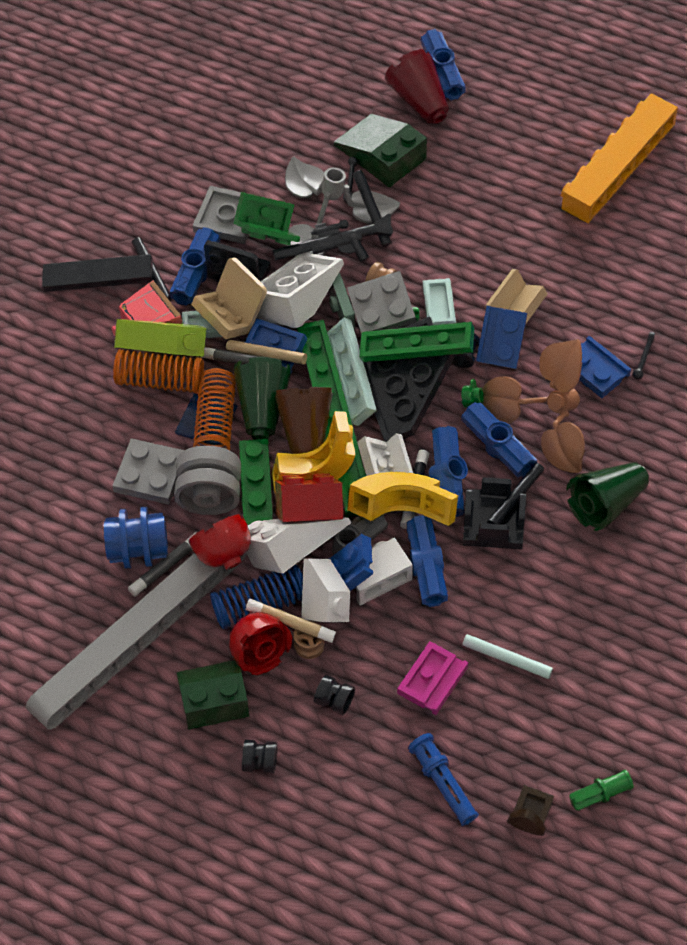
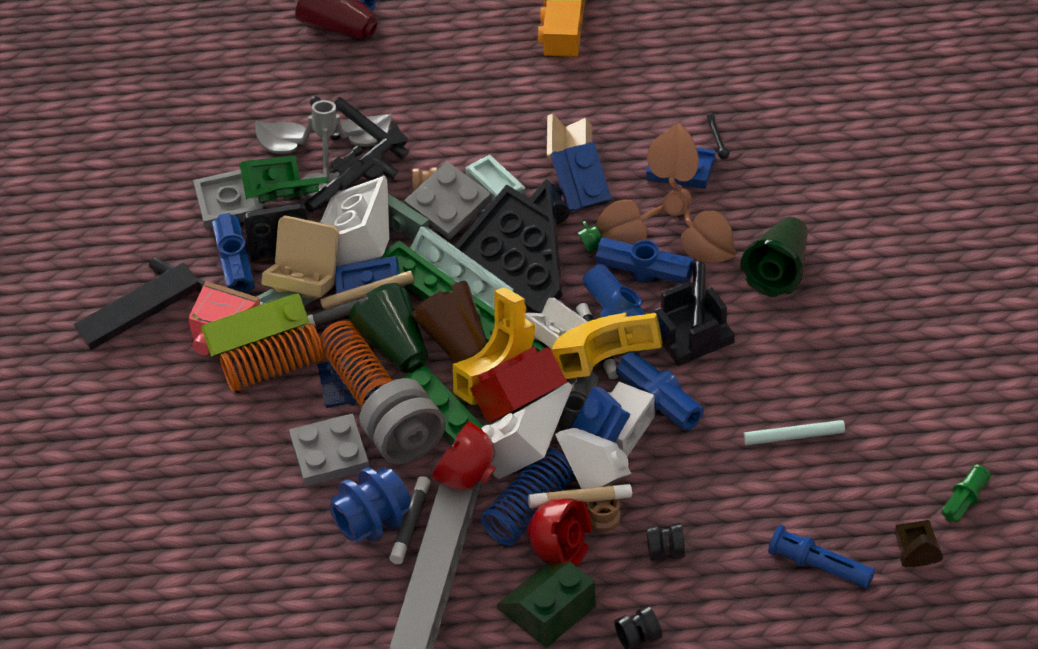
camera: 30 degrees left, 10 degrees down
dark green slope [334,114,427,188] -> none
green plate [359,322,474,362] -> none
dark pink plate [397,641,468,715] -> none

